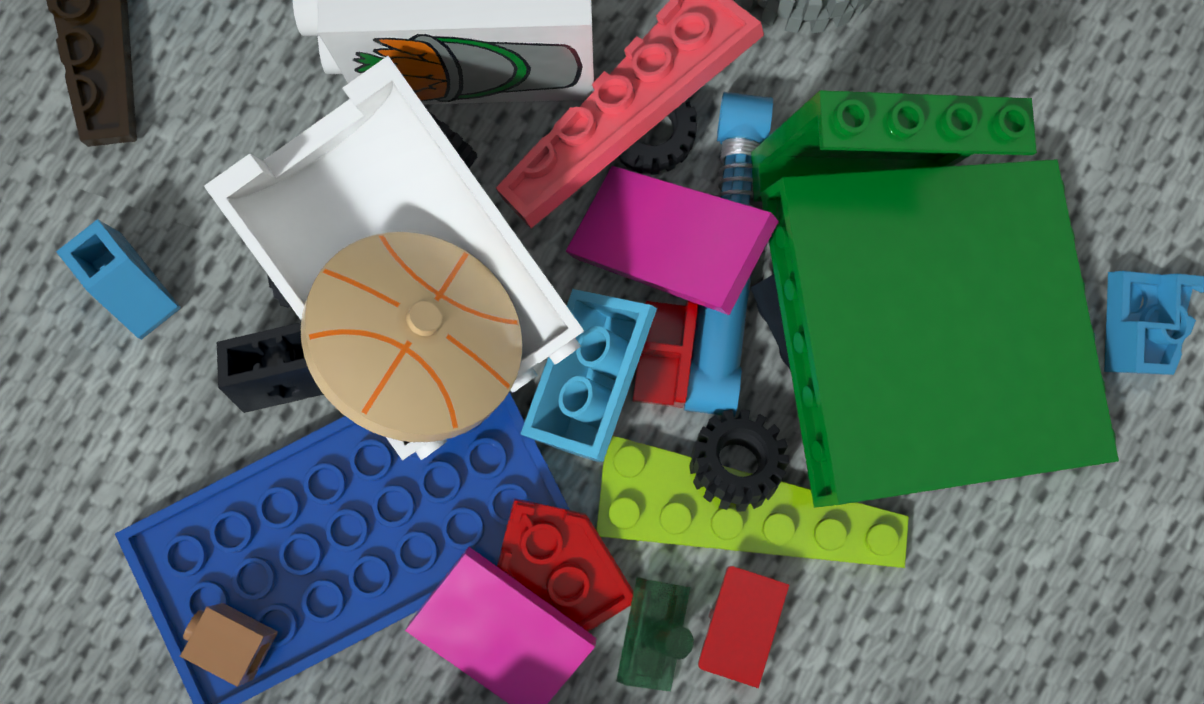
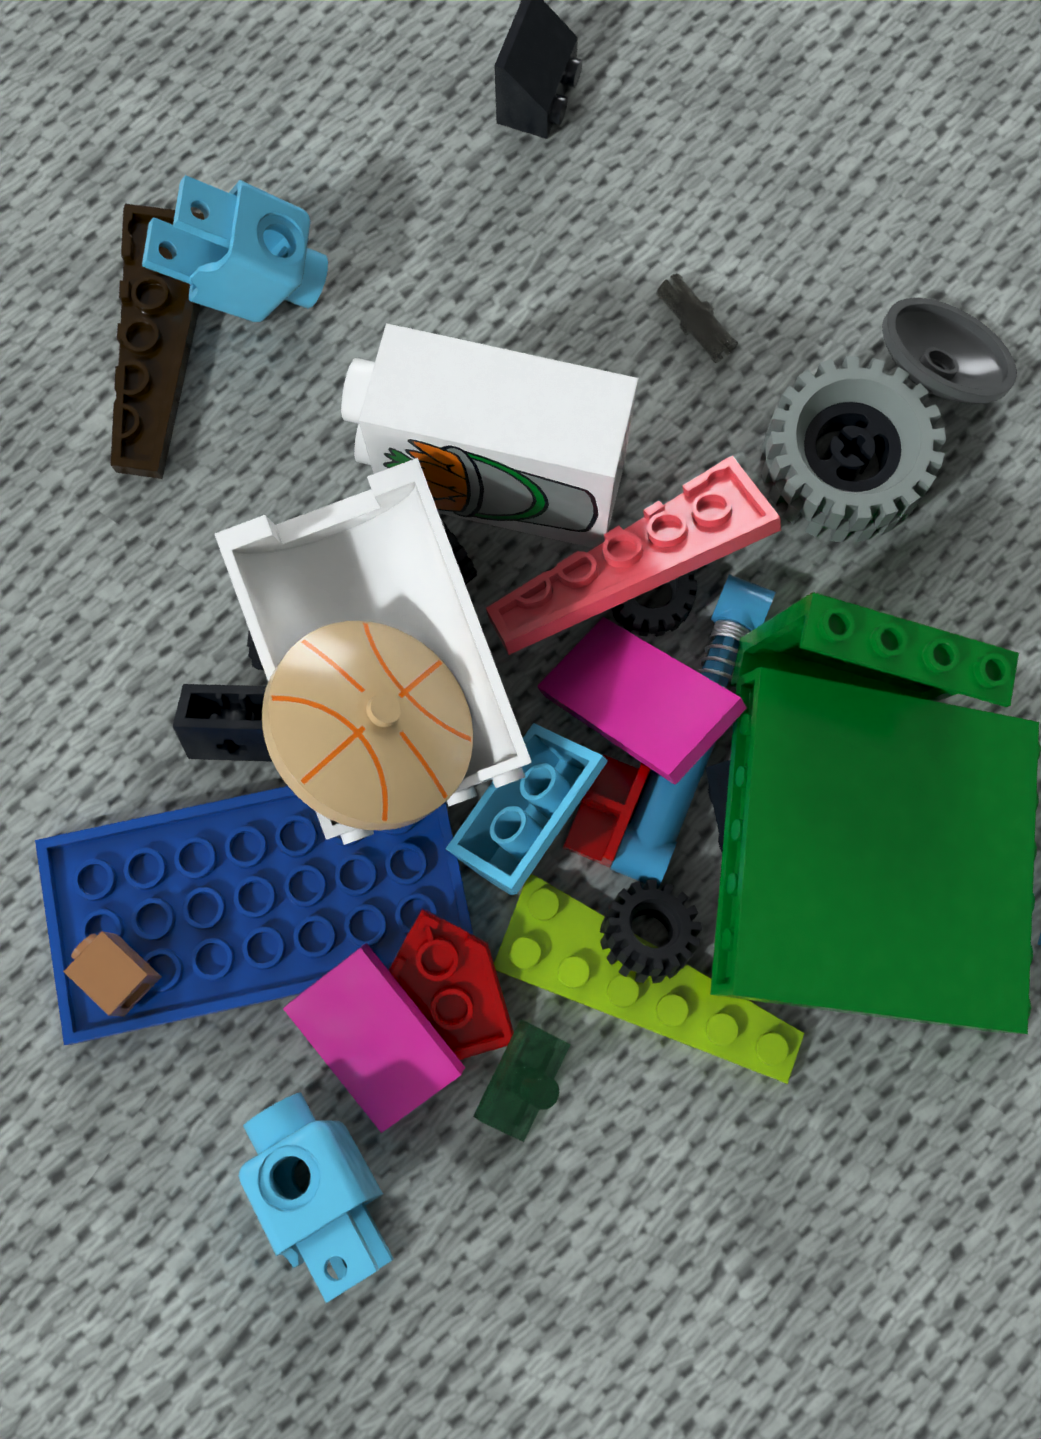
camera: 15 degrees right, 5 degrees down
dark azure slope [56,219,181,340] -> none
red panel [698,566,789,688] -> none

